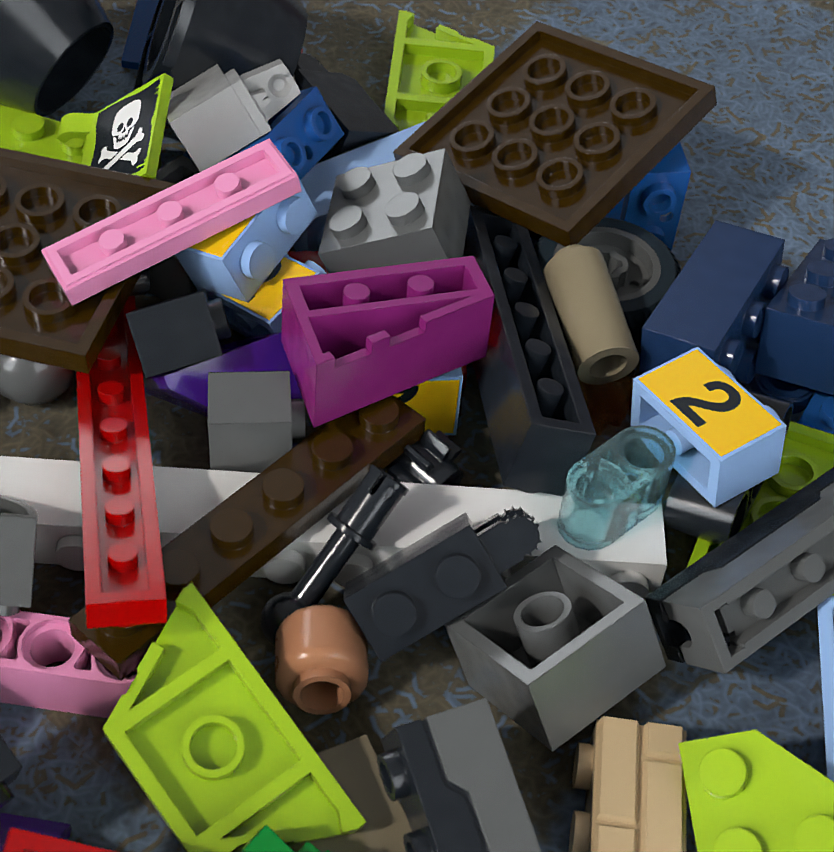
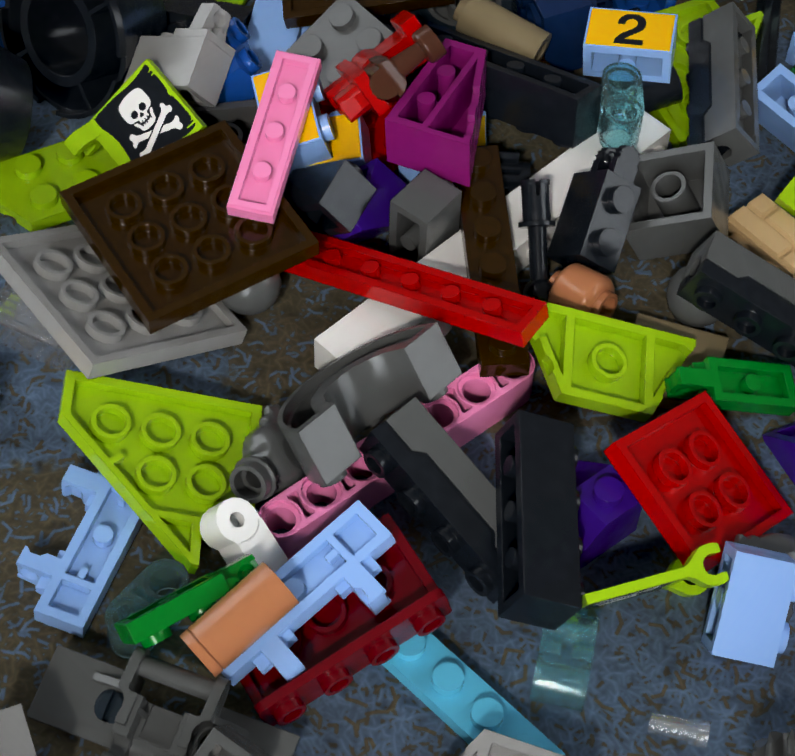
camera: 45 degrees left, 5 degrees up
none -> hips [323,10,447,123]

